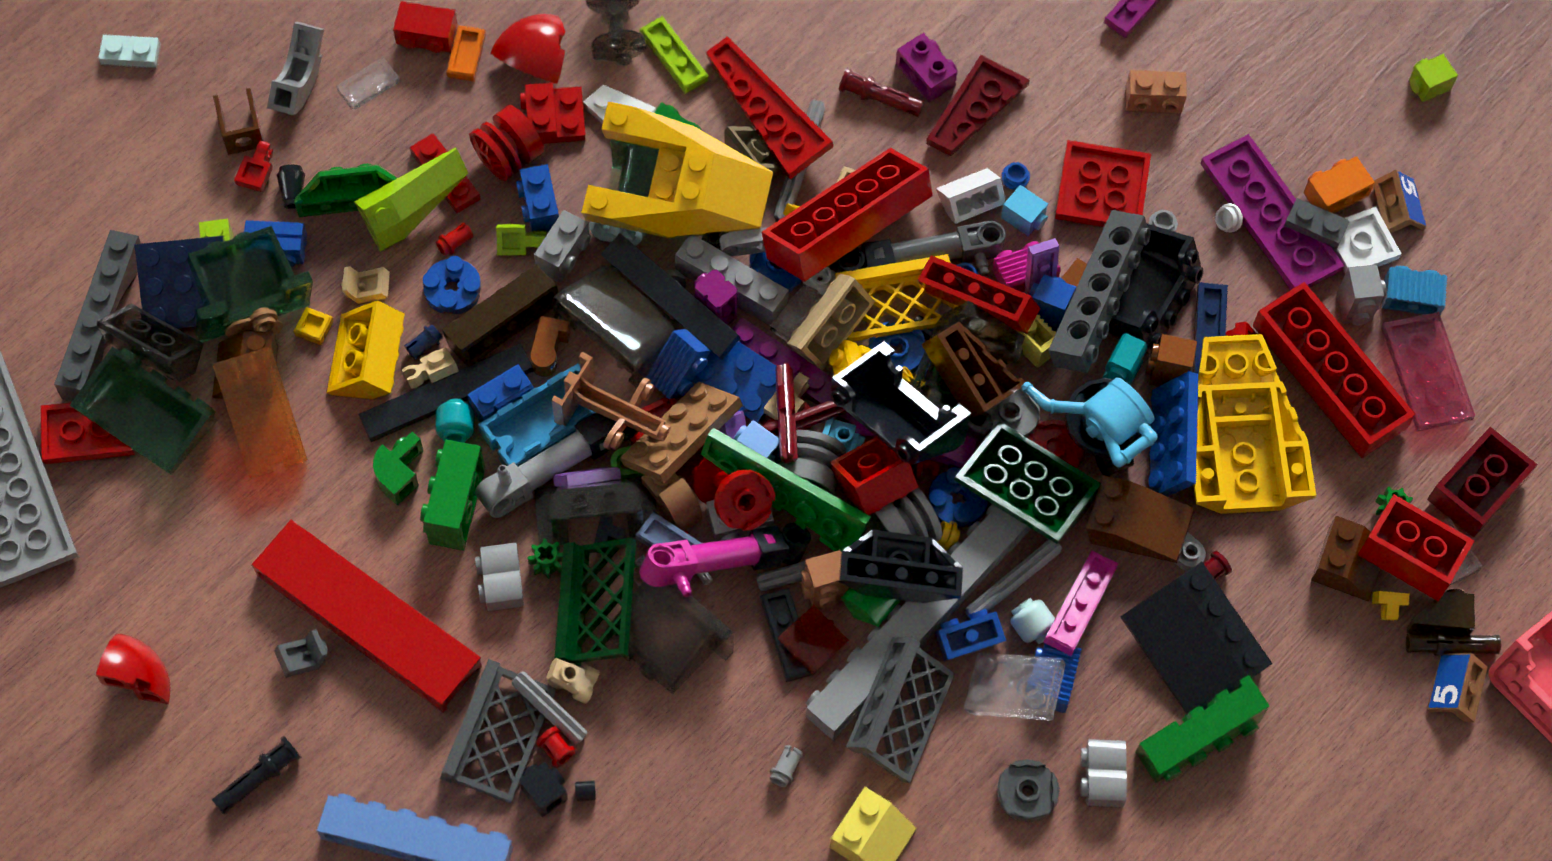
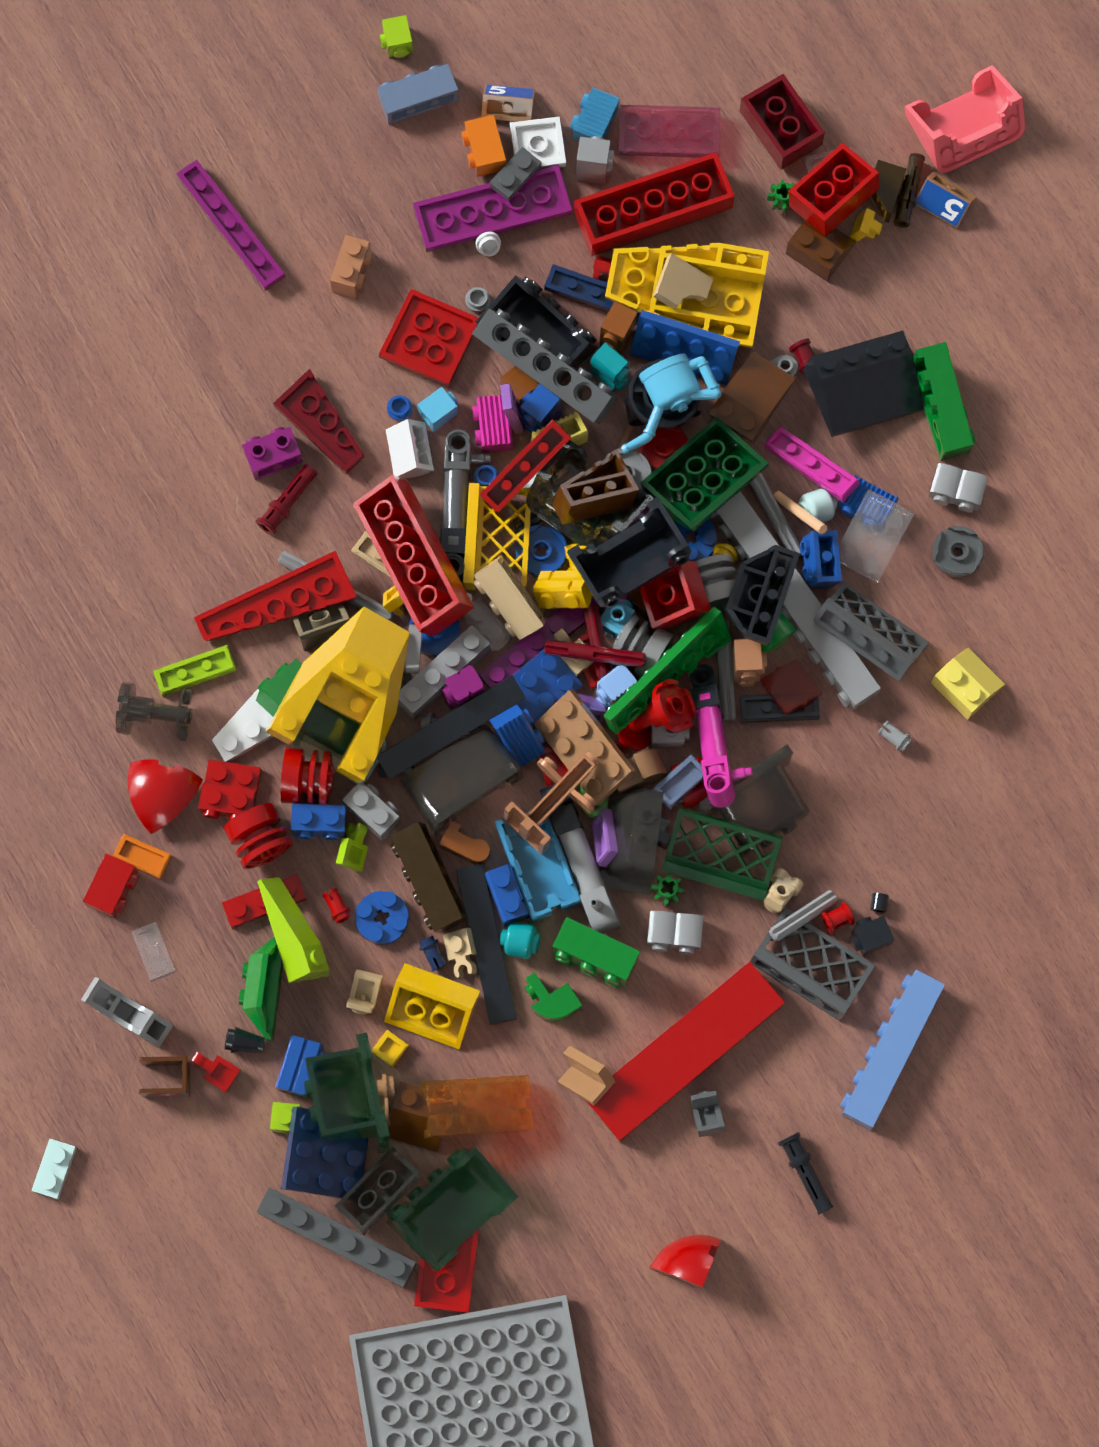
camera: 75 degrees left, 10 degrees up
none -> red wheel [280,747,335,805]
none -> sand blue brick [377,64,459,124]
none -> medium nougat panel [557,1046,615,1105]
none -> tan tile [653,253,713,309]
none -> light nougat bar [773,491,827,534]

